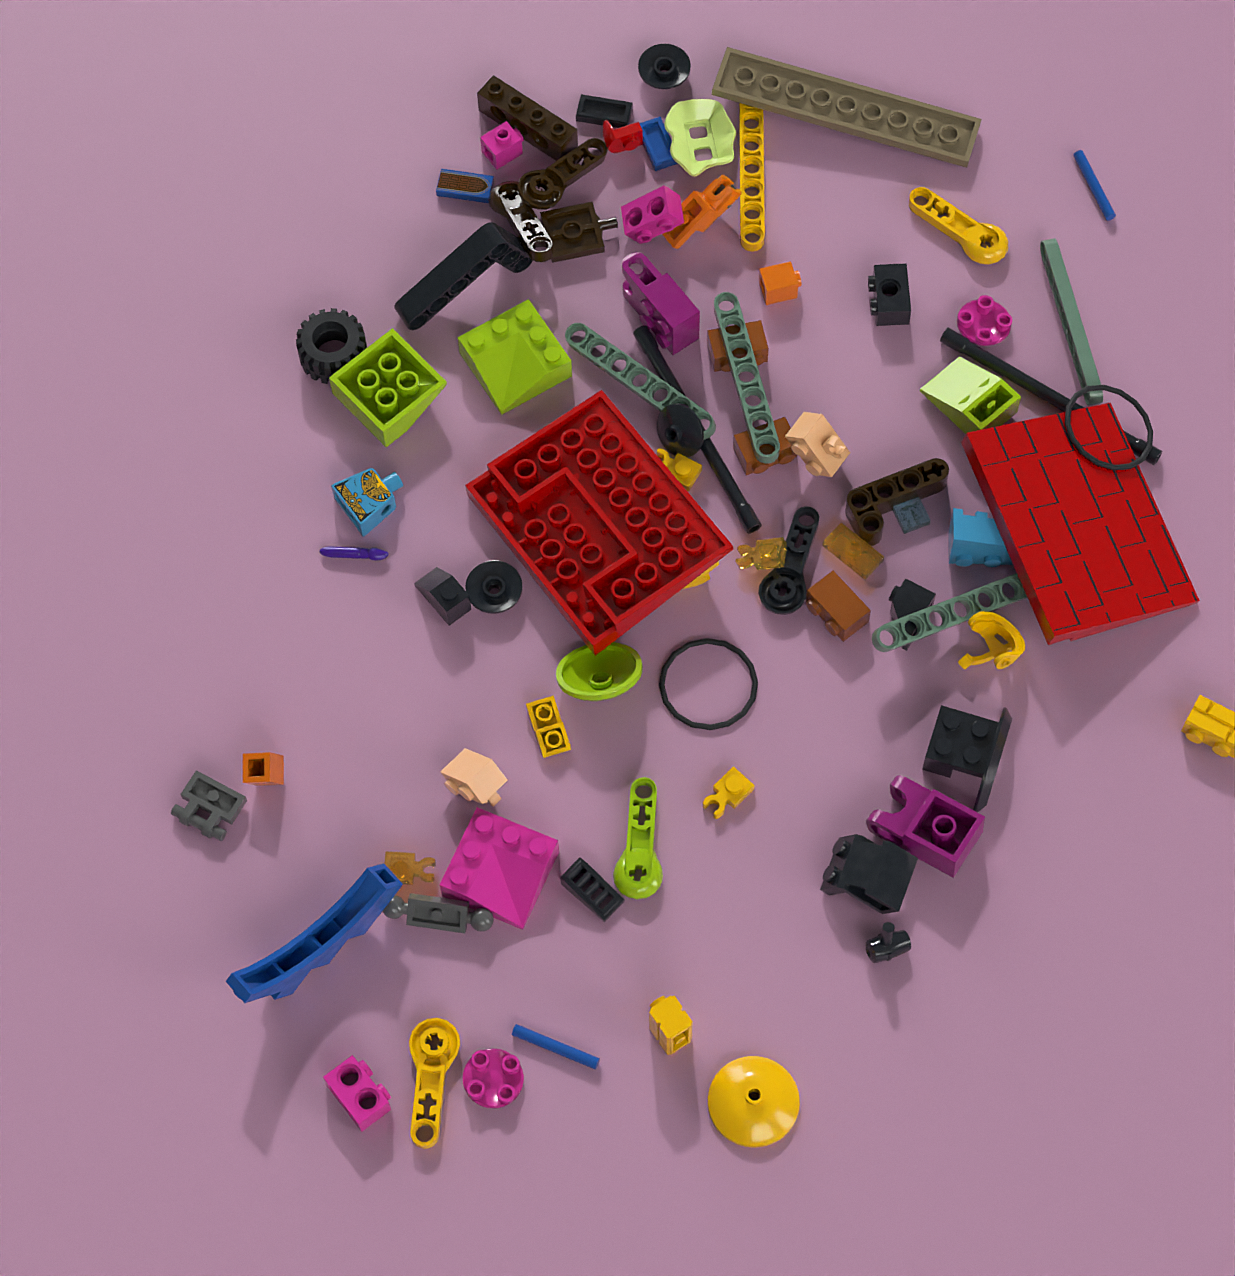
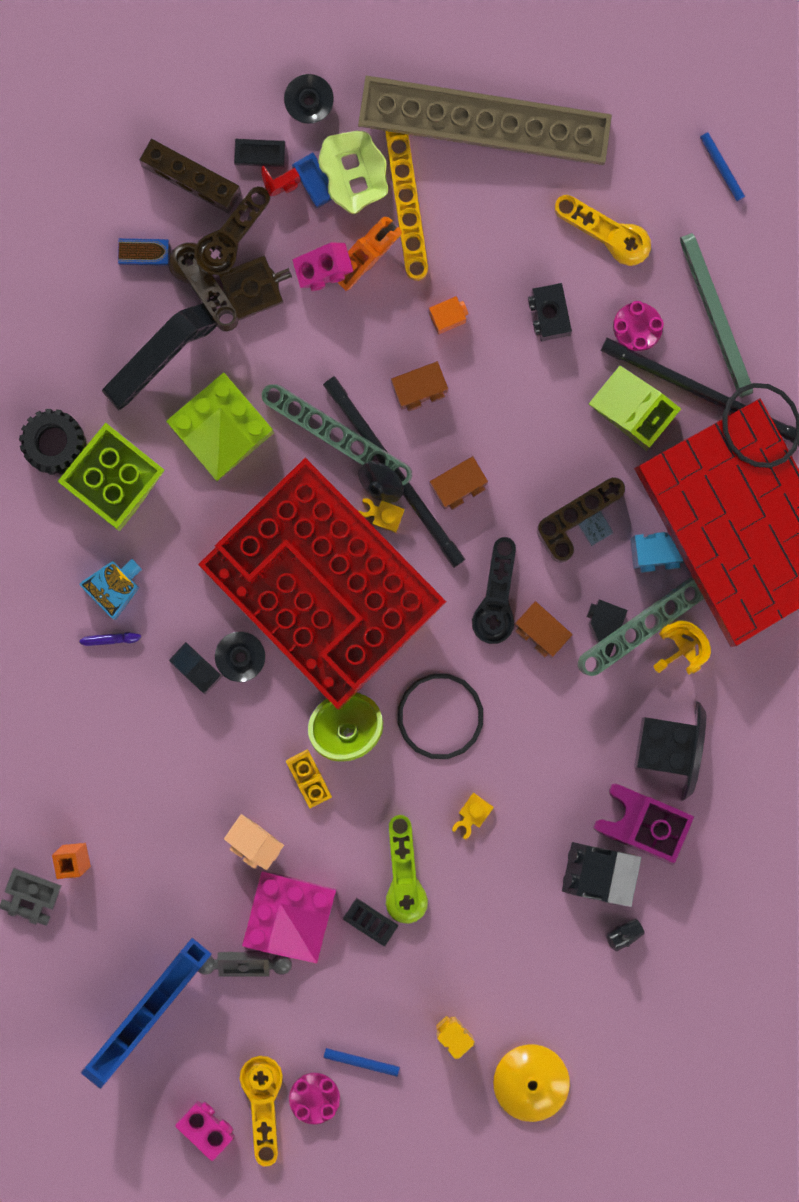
camera: 15 degrees left, 20 degrees up
clear yellow plate [384,851,436,885] -> none
dark pink brick [480,121,524,170] -> none
magenta brick [622,252,700,355] -> none
sand green beam [714,292,780,464] -> none
clear yellow plate [735,537,787,570] -> none
light nougat brick [785,412,850,477] -> none
clear yellow plate [822,523,884,580] -> none

